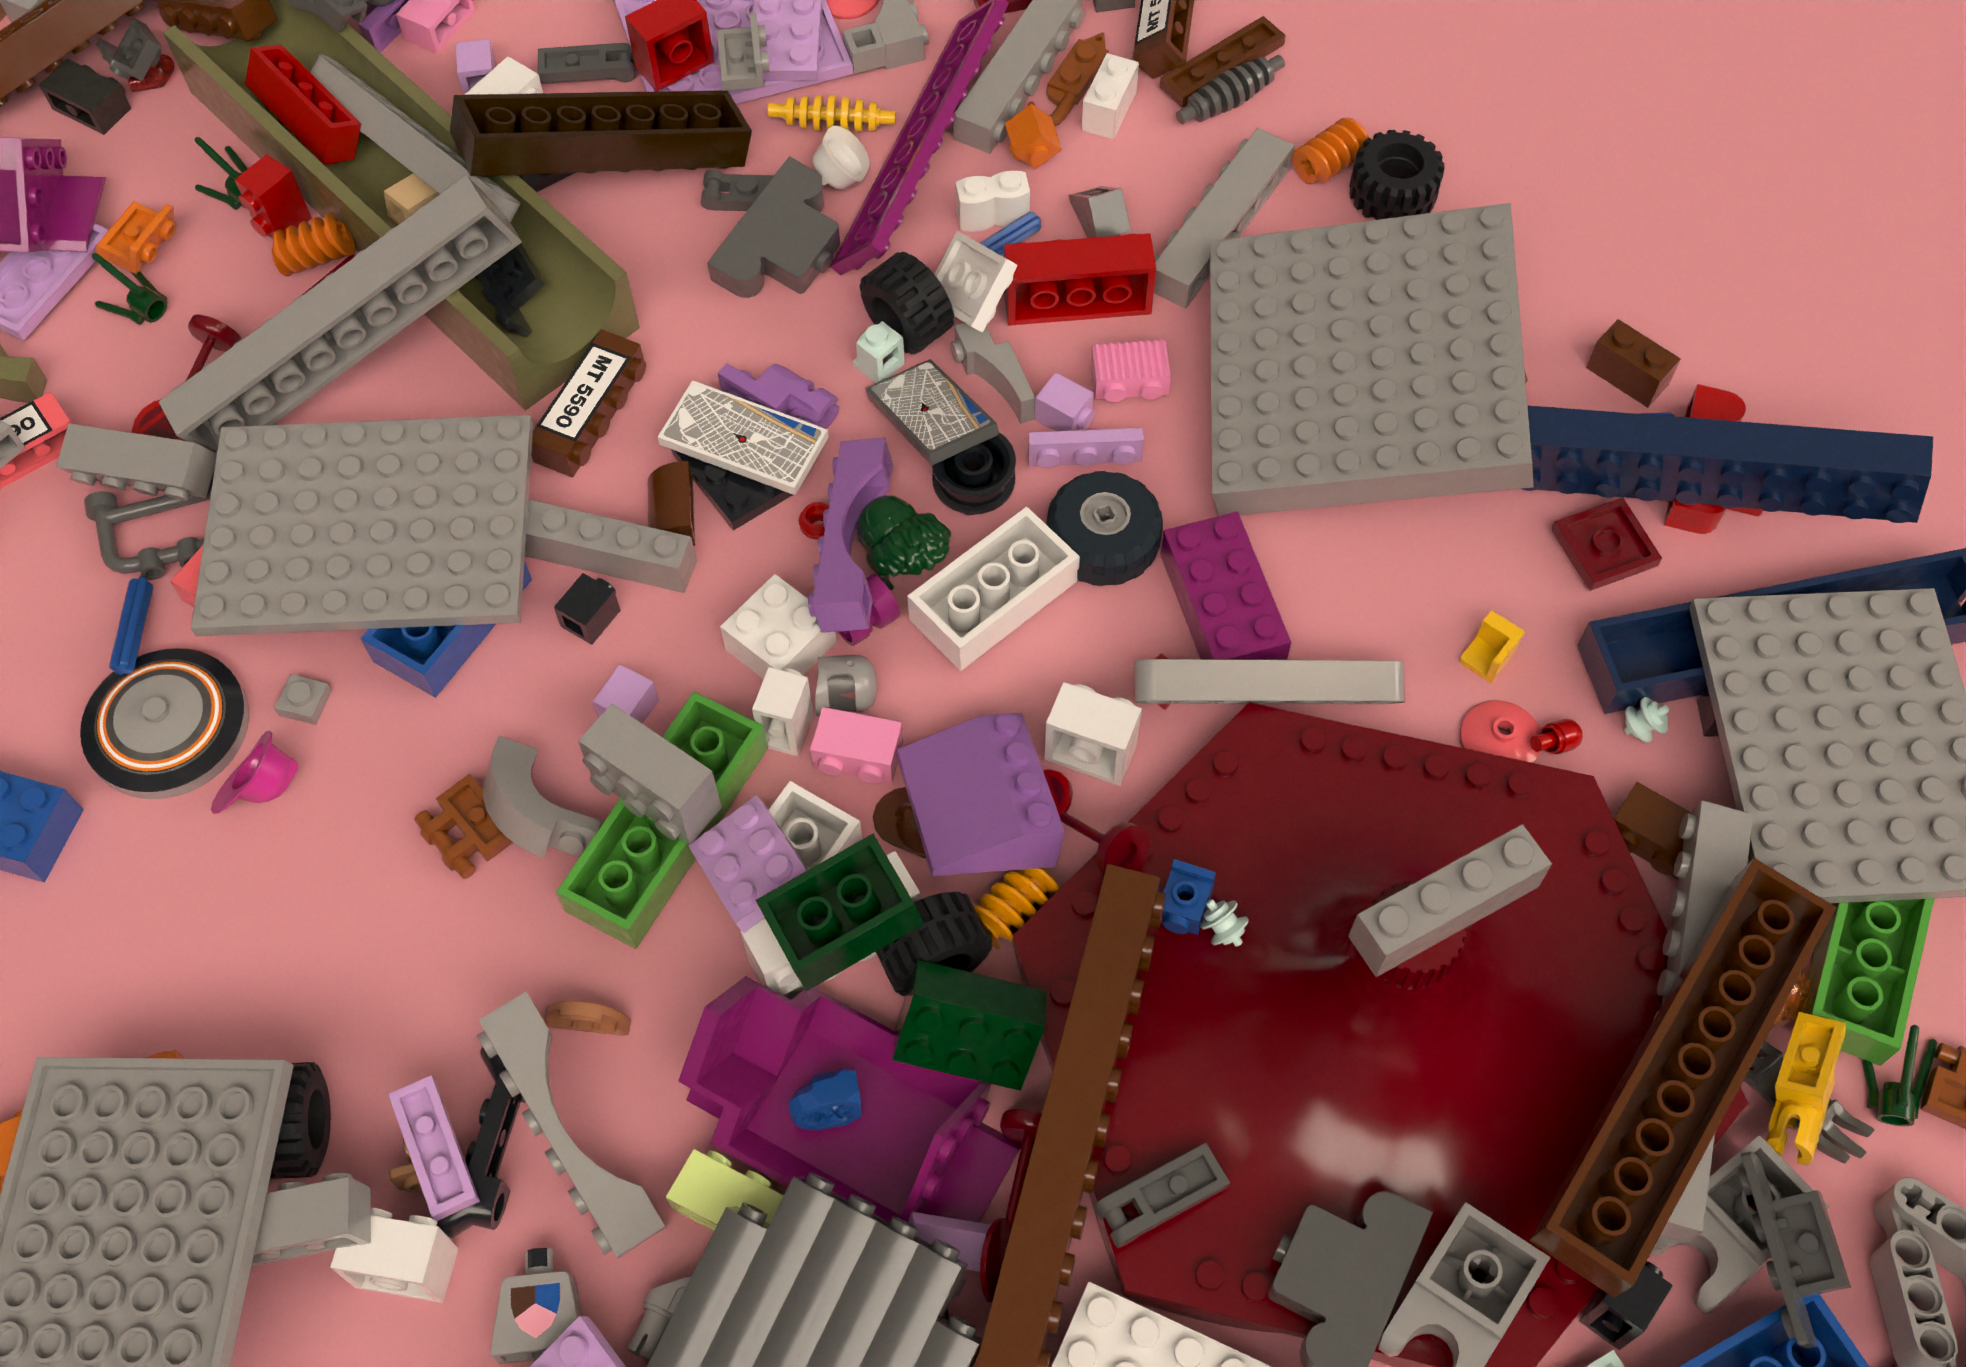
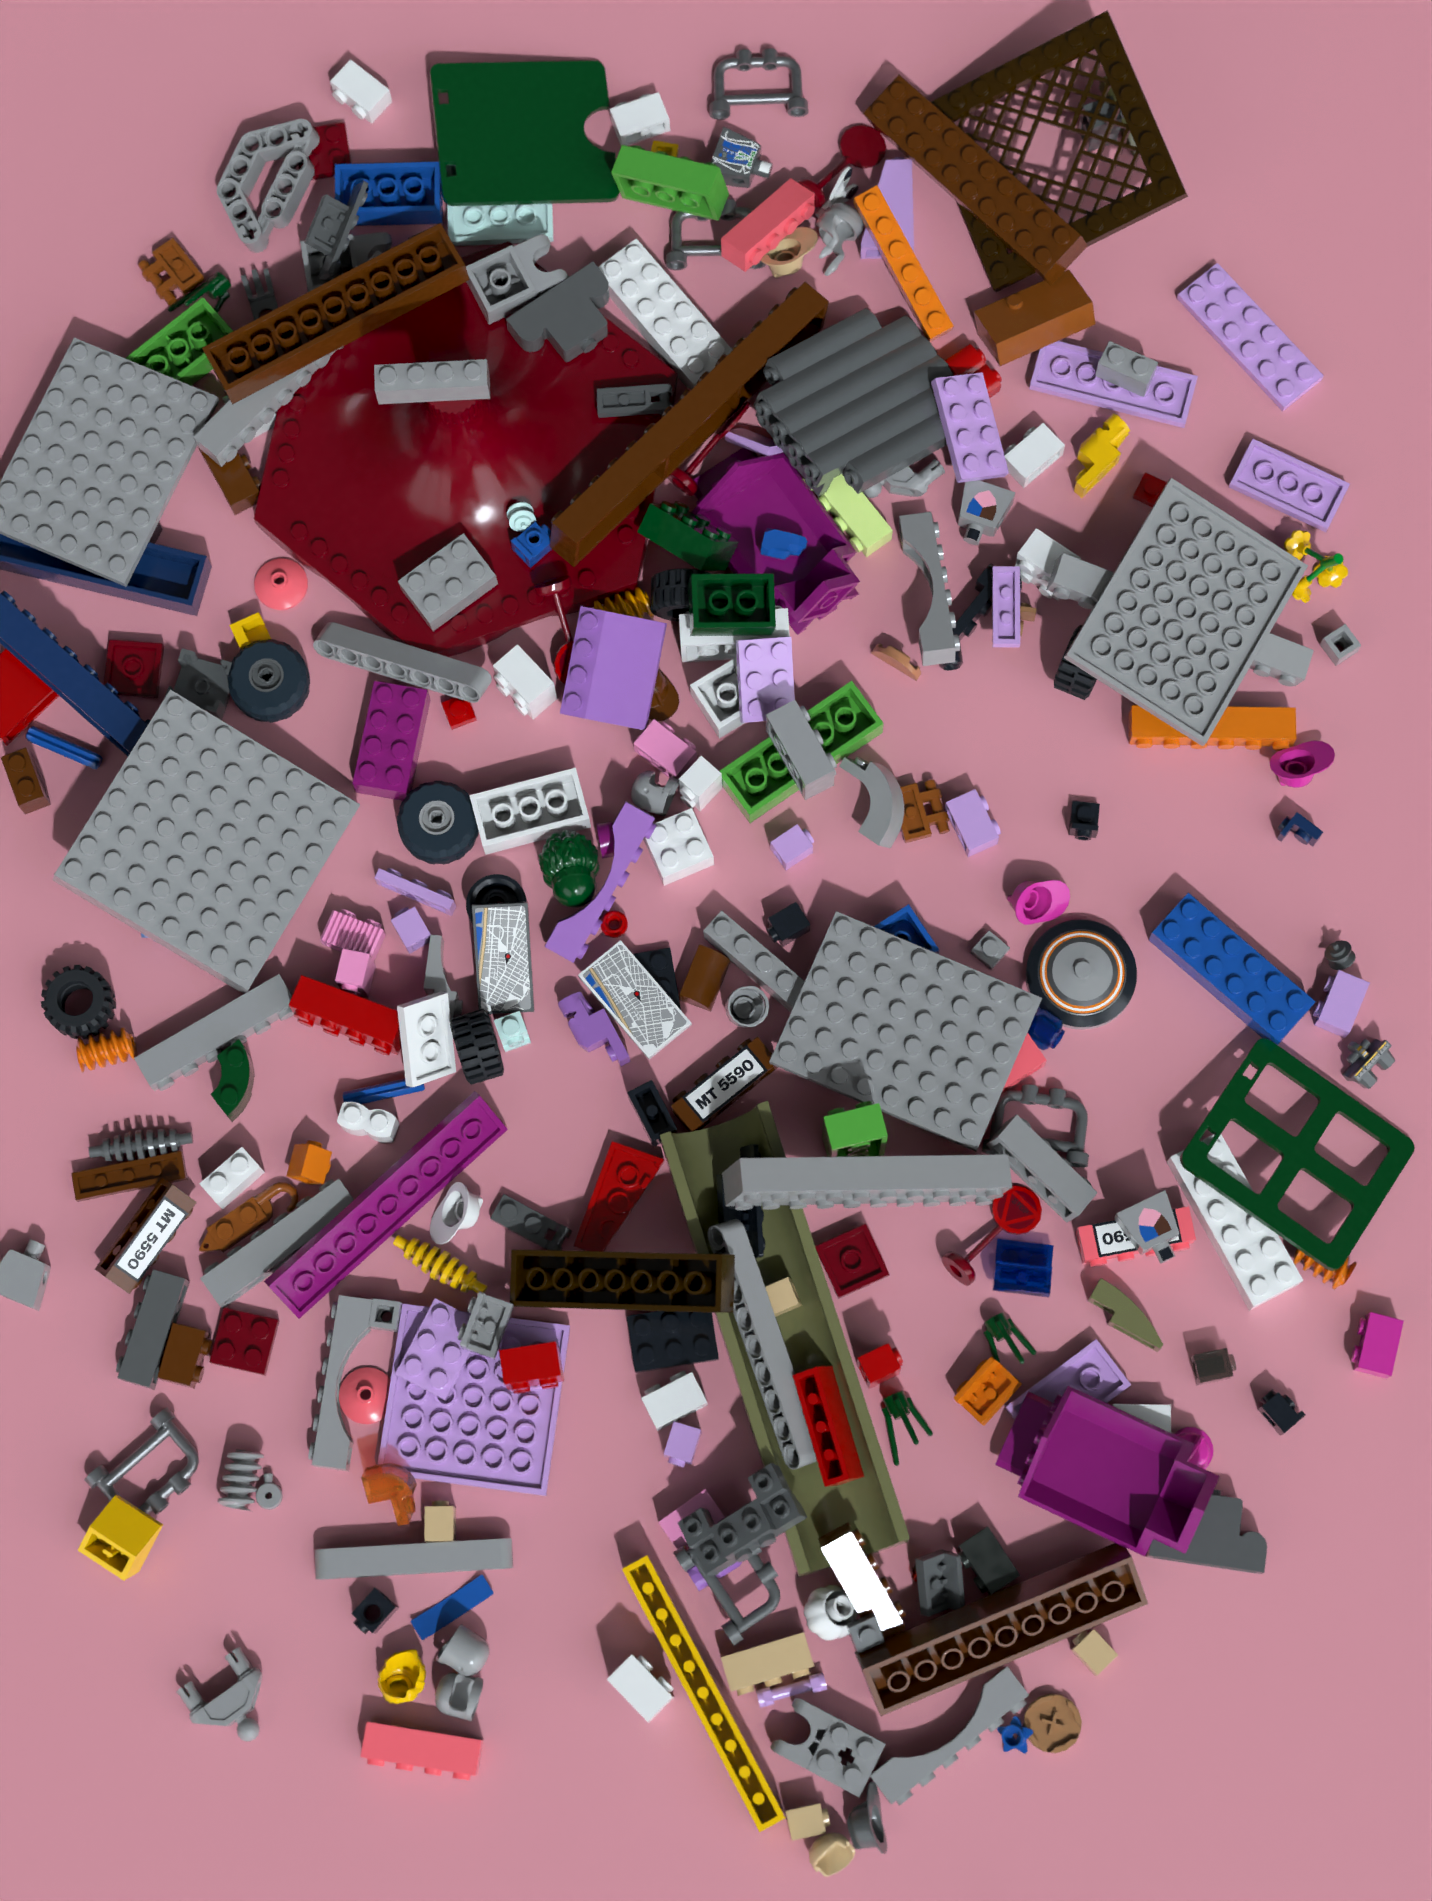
camera: 150 degrees left, 15 degrees up
blue axle [109,576,153,676] -> none
orange piece [271,212,356,276] -> none
dark grey plate [538,43,635,83] -> none
dark grey brick [707,156,840,298] -> none
slope [1069,186,1131,238] -> none
red cylinder [1530,719,1583,754] -> none
light aqua wheel [1624,697,1669,743] -> none
yellow plate [1766,1012,1846,1165] -> none
none -> dark grey panel [165,648,232,720]
none -> dark green brick [210,1039,255,1122]
none -> black wheel [227,639,310,723]
none -> bright pink brick [335,949,376,998]
none -> light grey brick [398,533,498,631]
none -> red wing [573,1141,665,1252]
none -> black brick [627,1080,678,1147]
none -> light grey helmet [725,986,769,1027]
none -> bright green brick [822,1101,888,1157]
none -> lavender brick [944,789,1001,857]
none -> clear blue brick [992,1239,1054,1298]
none -> clear blue head [1028,1009,1065,1050]
none -> black bracket [1069,801,1100,841]

